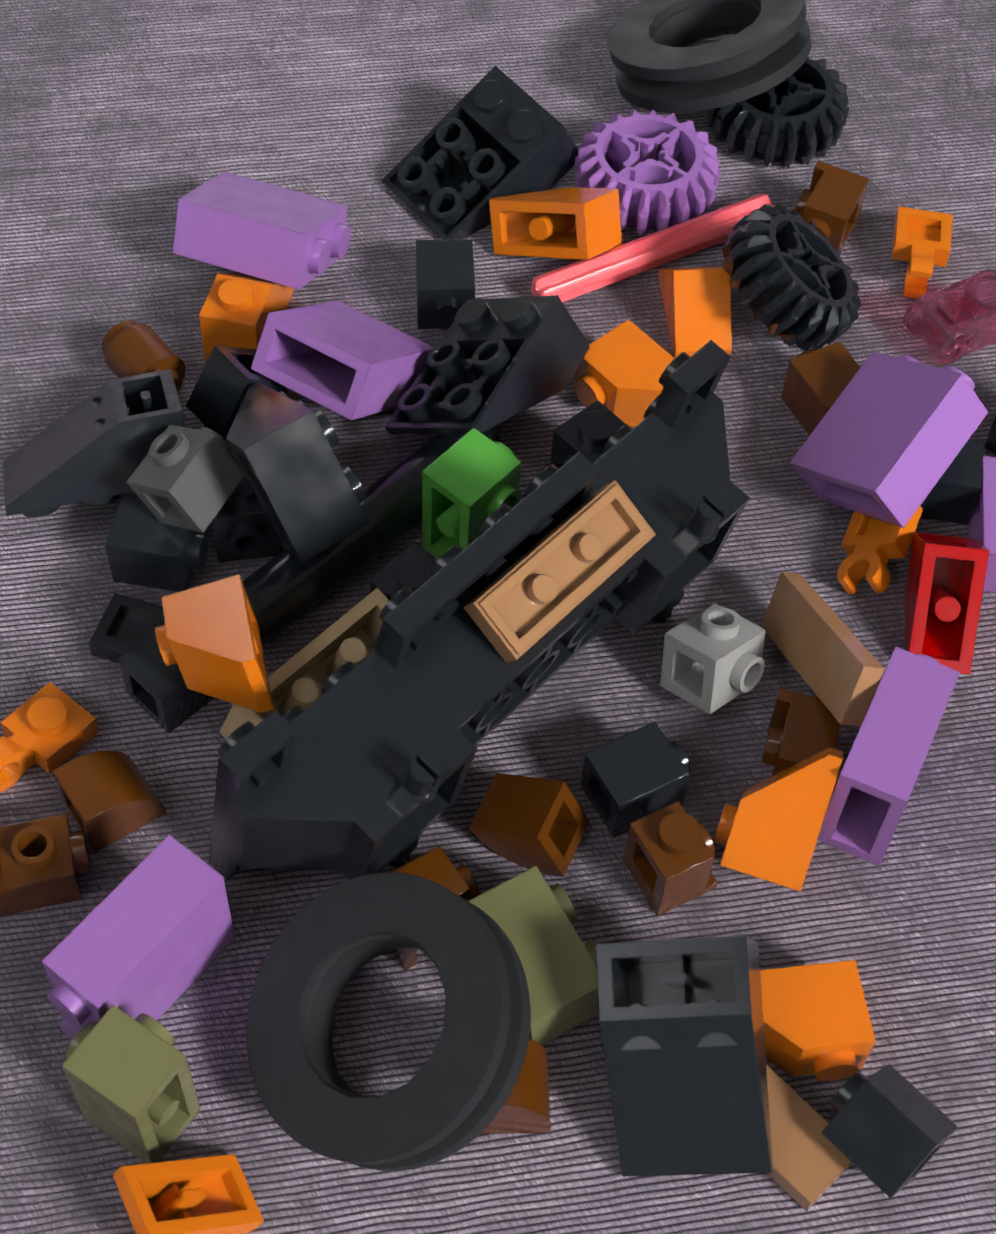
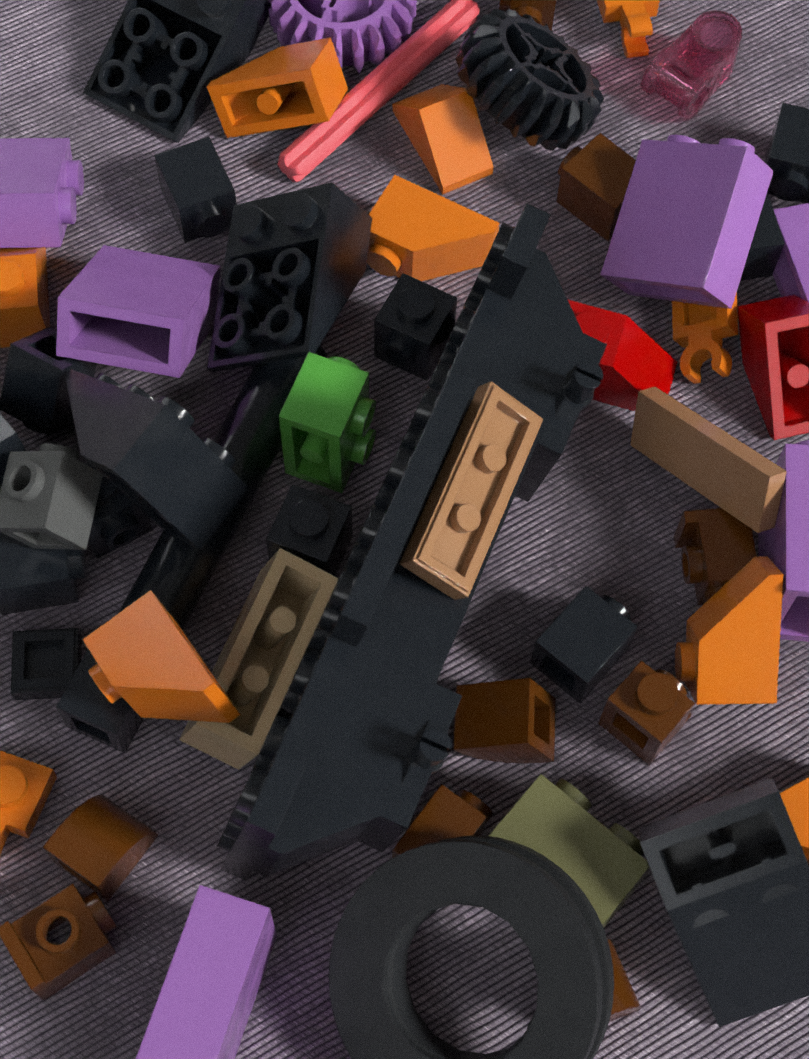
camera: 20 degrees left, 10 degrees up
light grey brick [660,603,766,714] -> none
none -> red slope [568,300,677,411]

